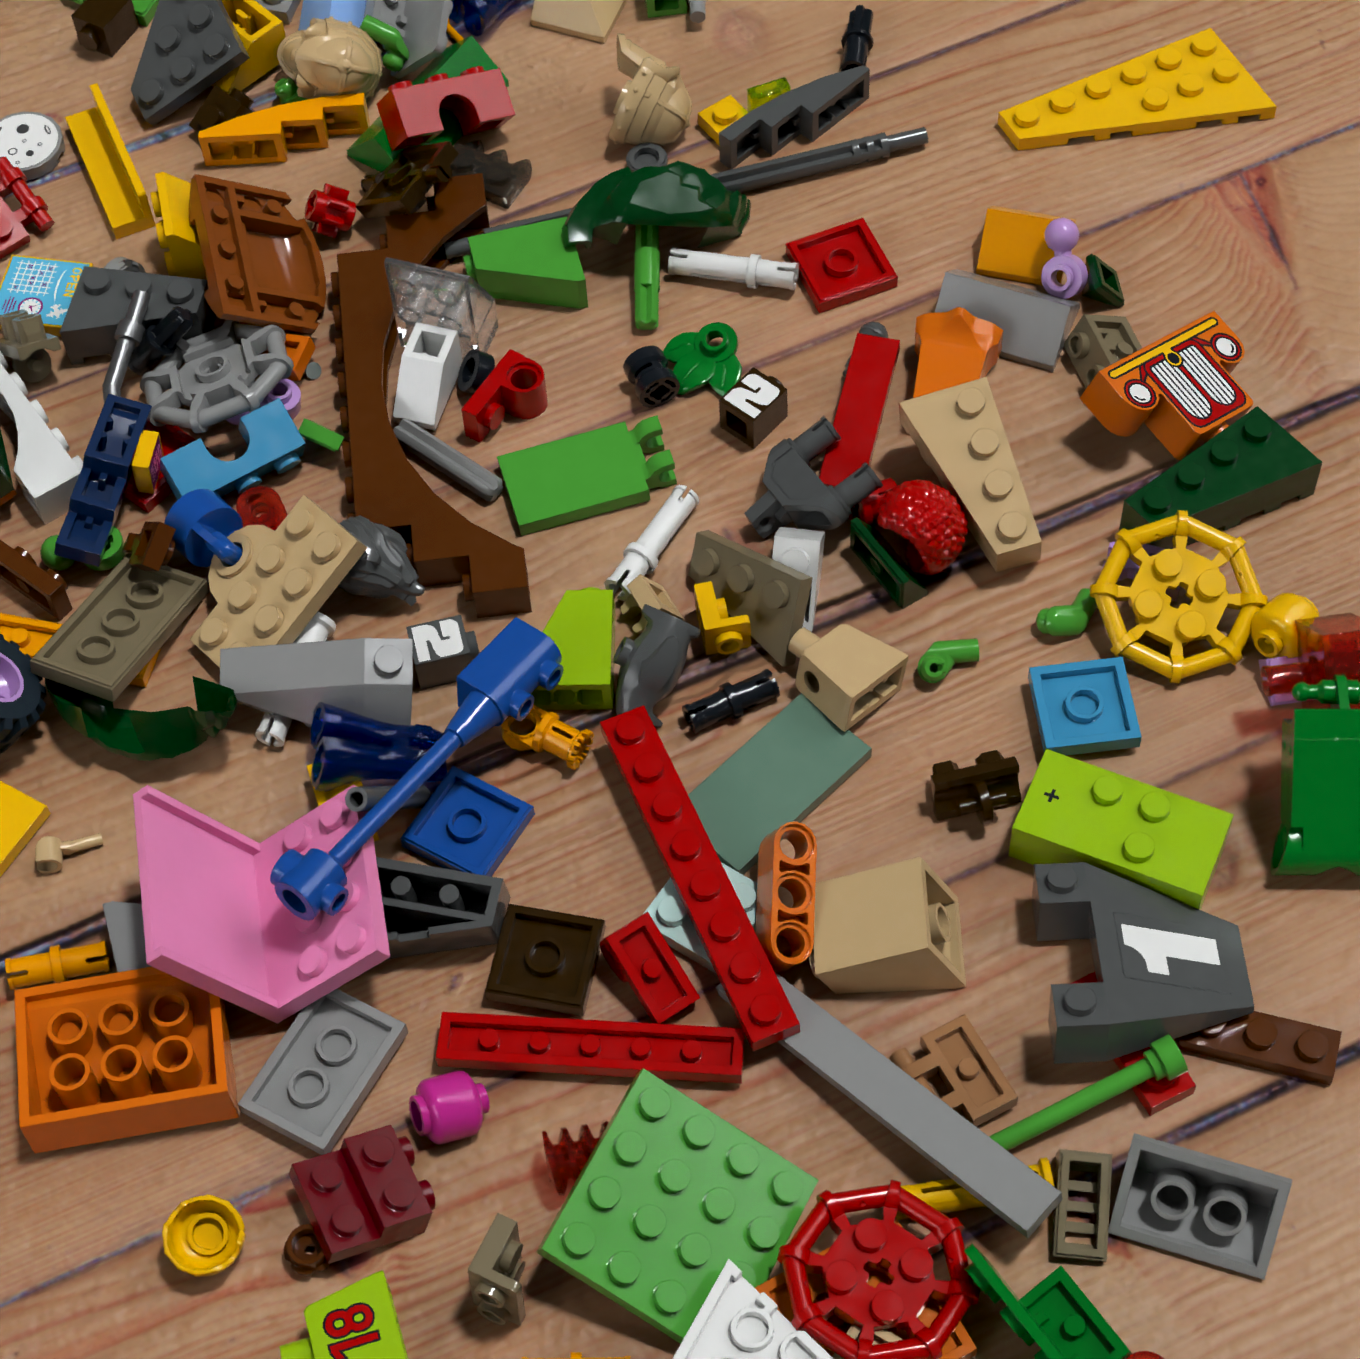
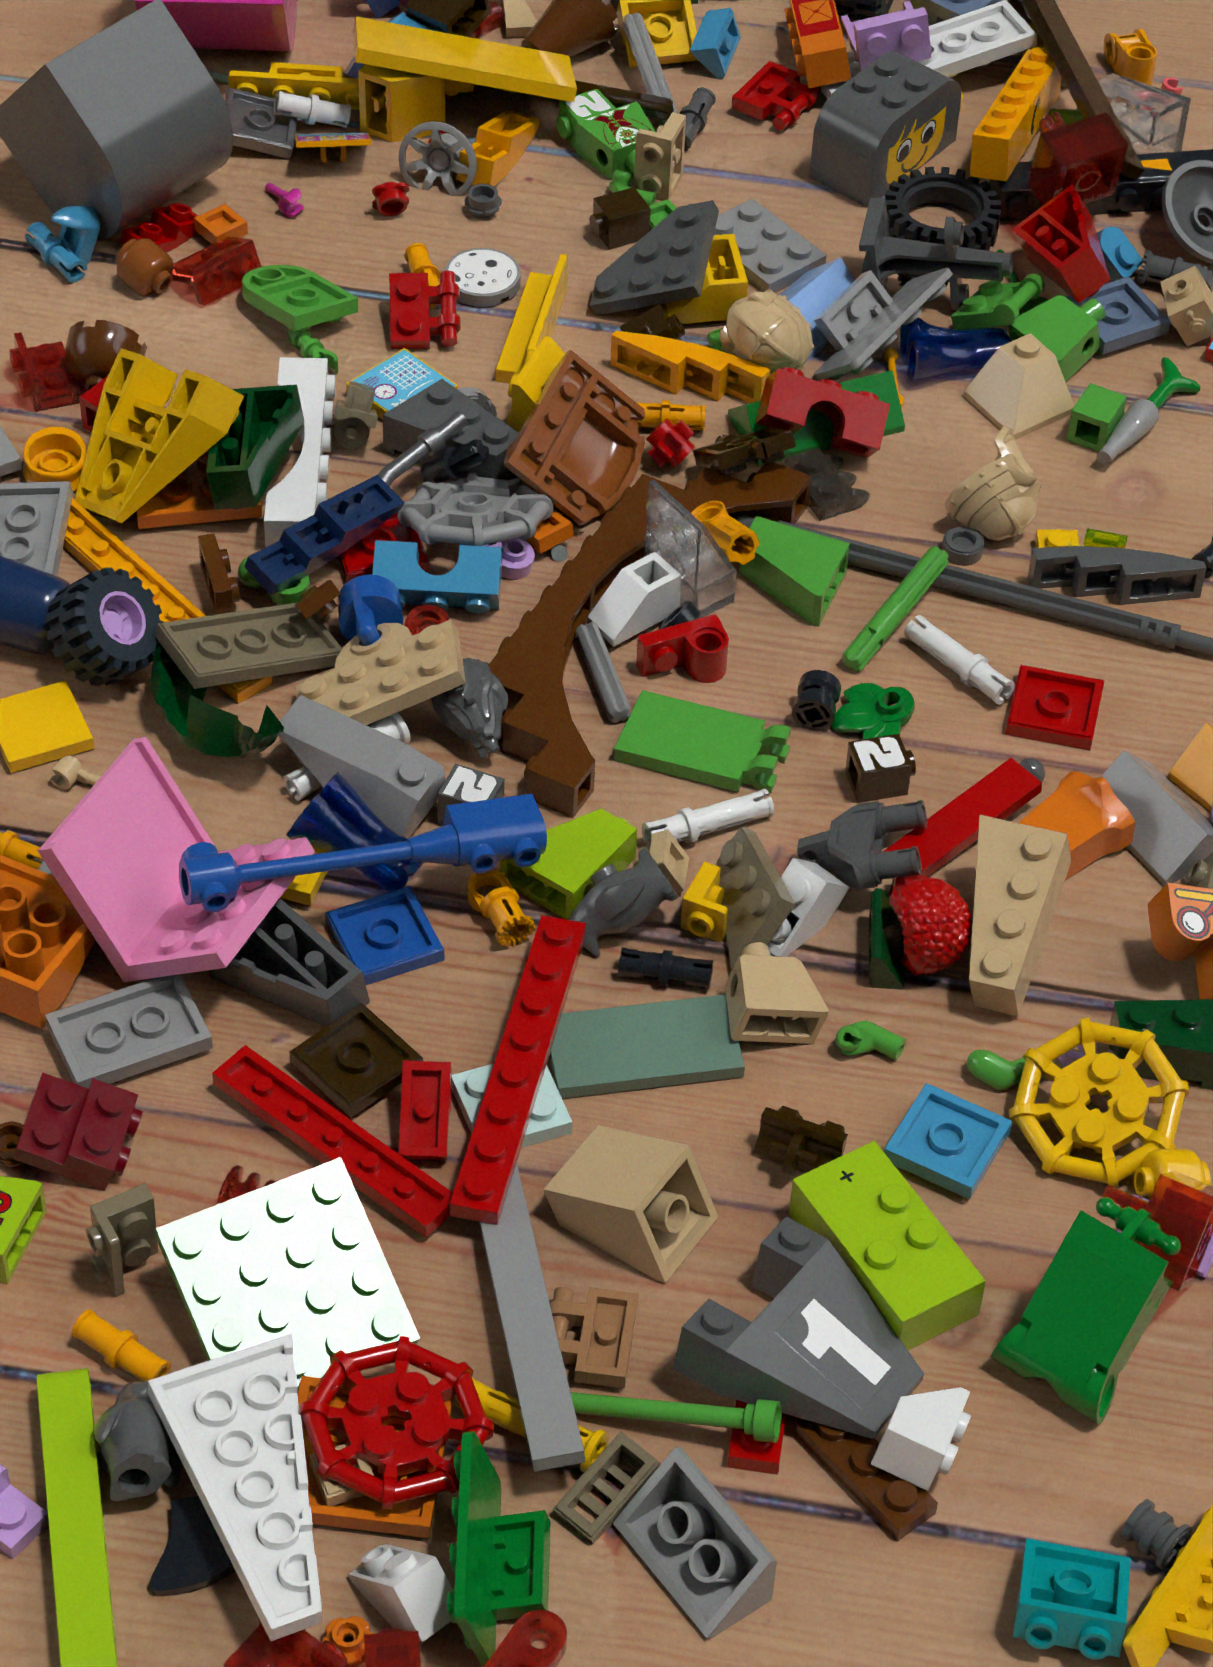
camera: 30 degrees right, 10 degrees down
yellow tile [131,430,164,494] -> none
bright green tile [299,418,345,452] -> none
dark grey piece [345,785,431,812] -> none
bright green arm [360,14,409,72] -> none
dark pink head [409,1071,490,1144] -> none
dark green animal [562,161,751,249] -> none
orange beam [755,821,817,972] -> none
none -> light orange pin [636,400,706,431]
none -> light orange piece [689,501,760,565]
none -> white slope [871,1387,971,1491]

